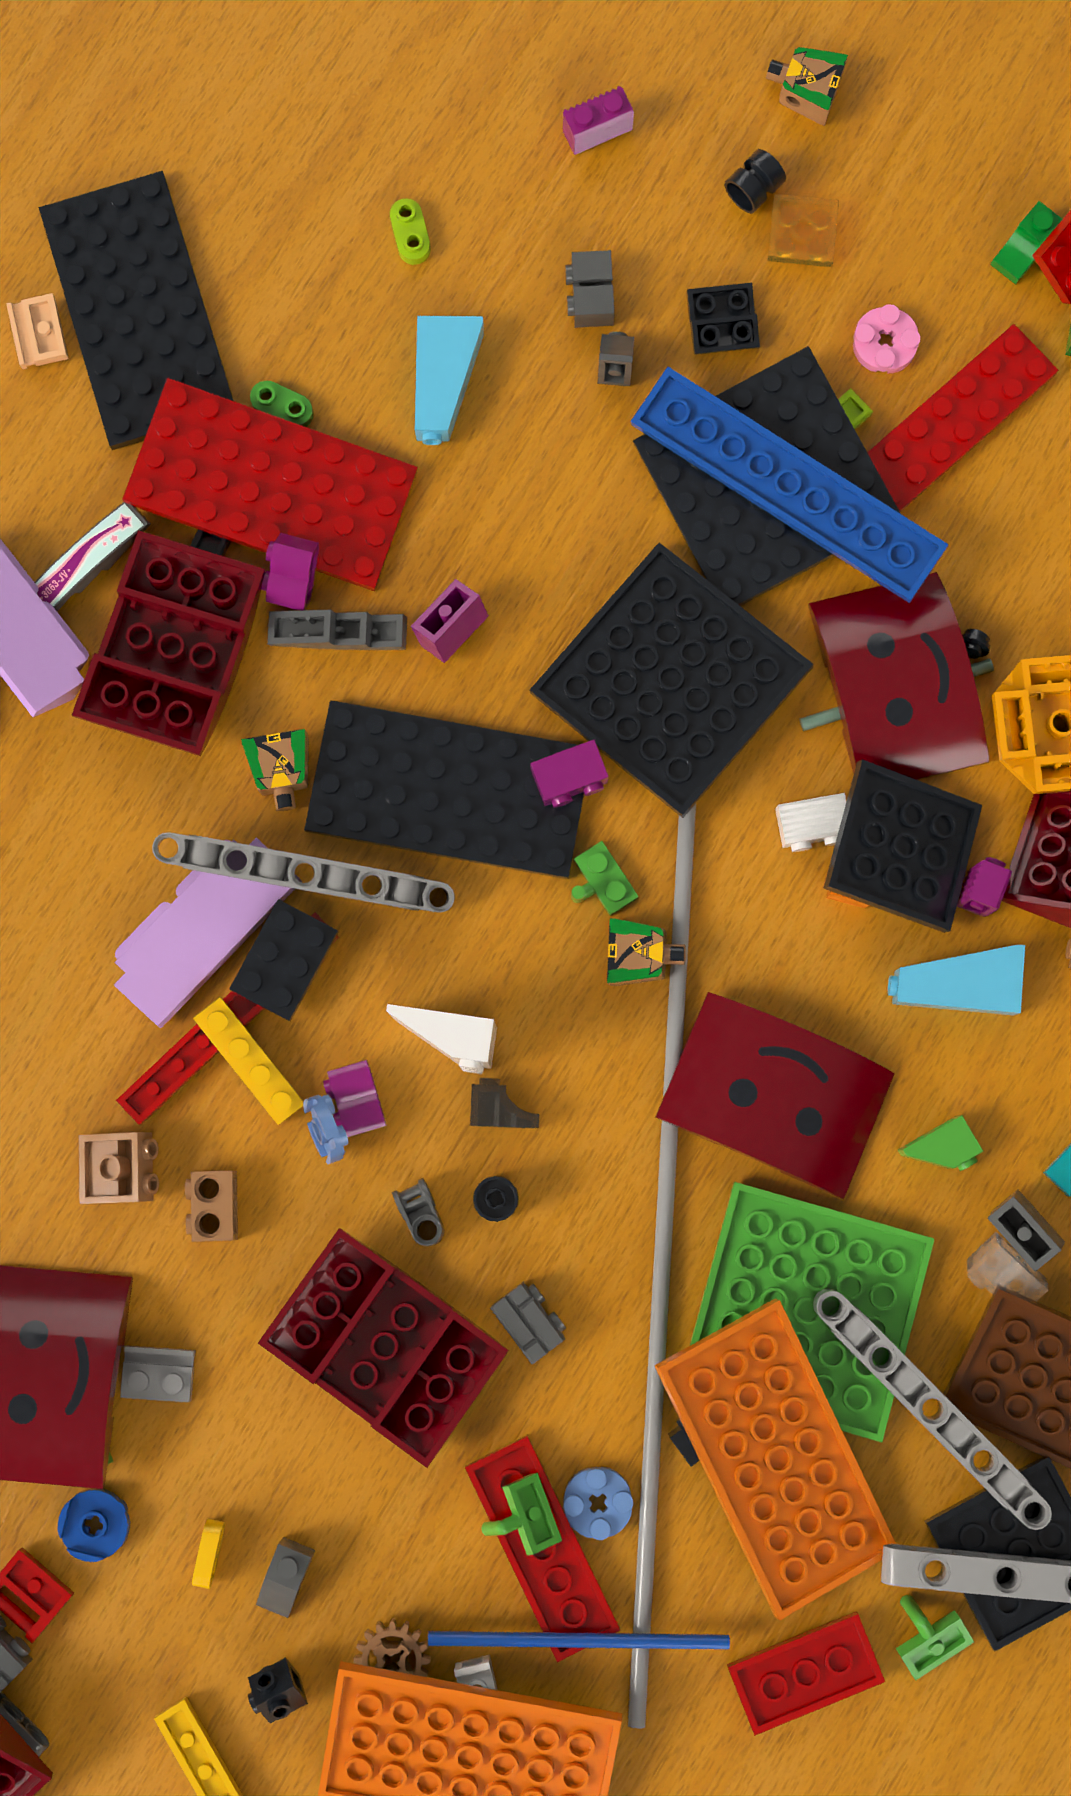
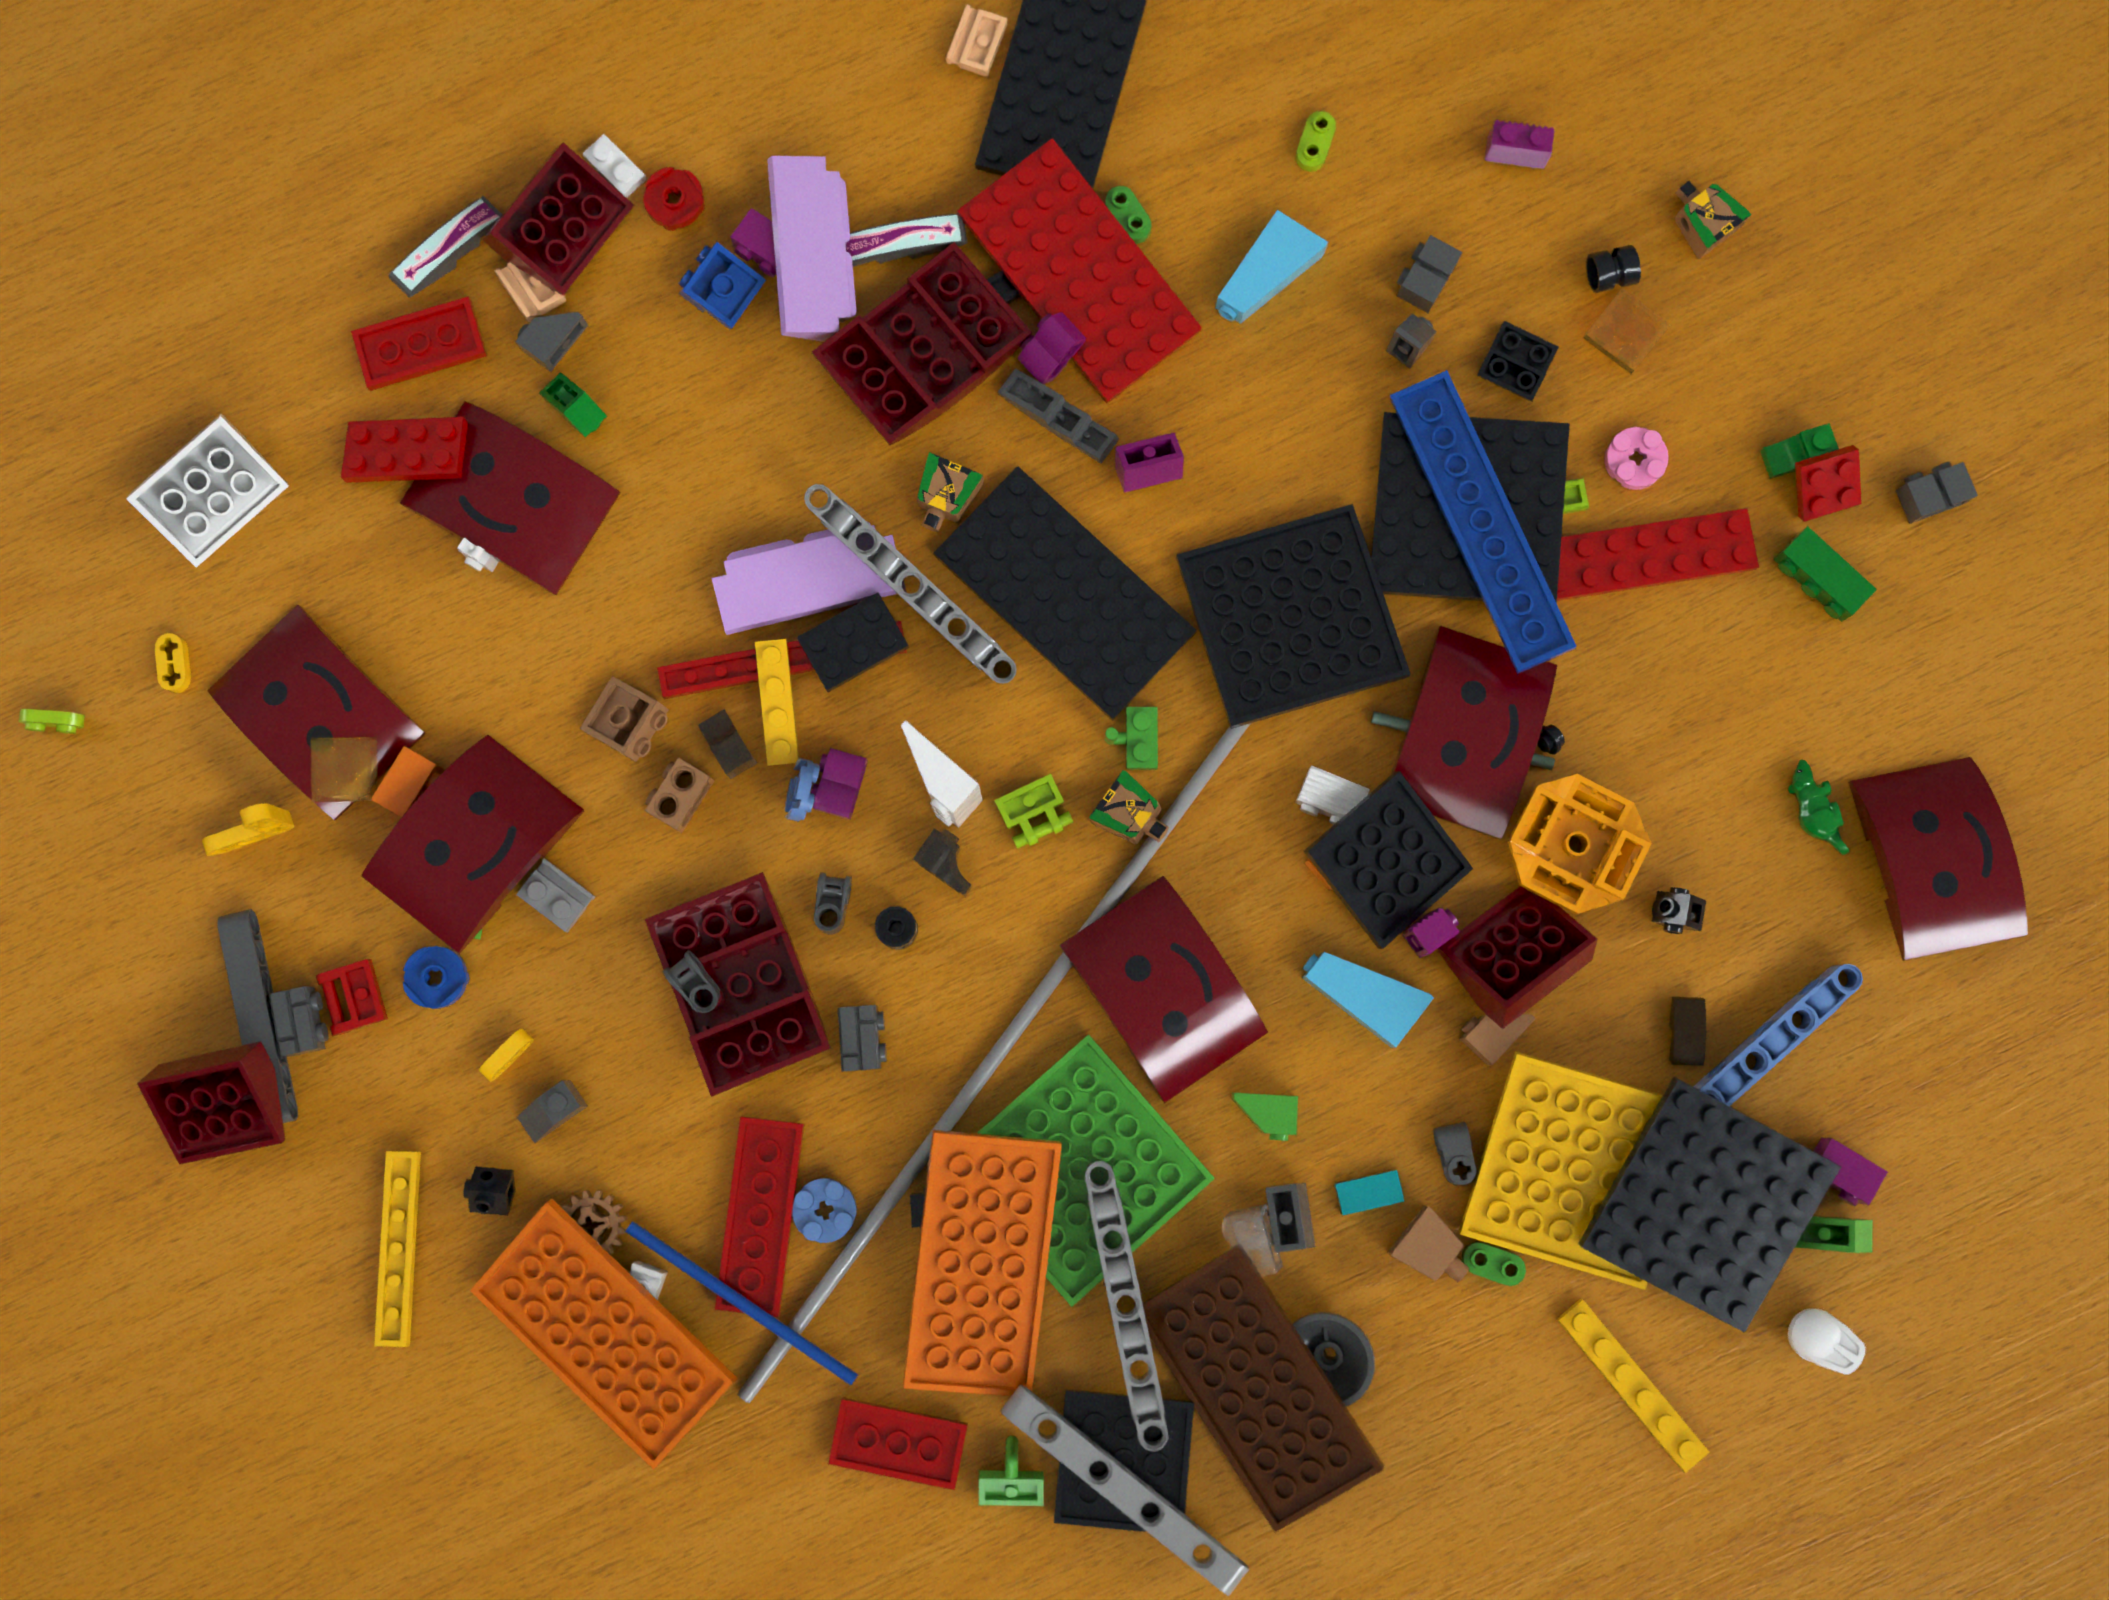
camera: 30 degrees right, 0 degrees up
bright green plate [481,1473,562,1555] -> none
magenta brick [530,739,609,808] -> none
none -> dark grey piece [663,950,720,1013]
none -> clear smoke arch [698,709,757,779]
none -> lime plate [995,774,1073,849]

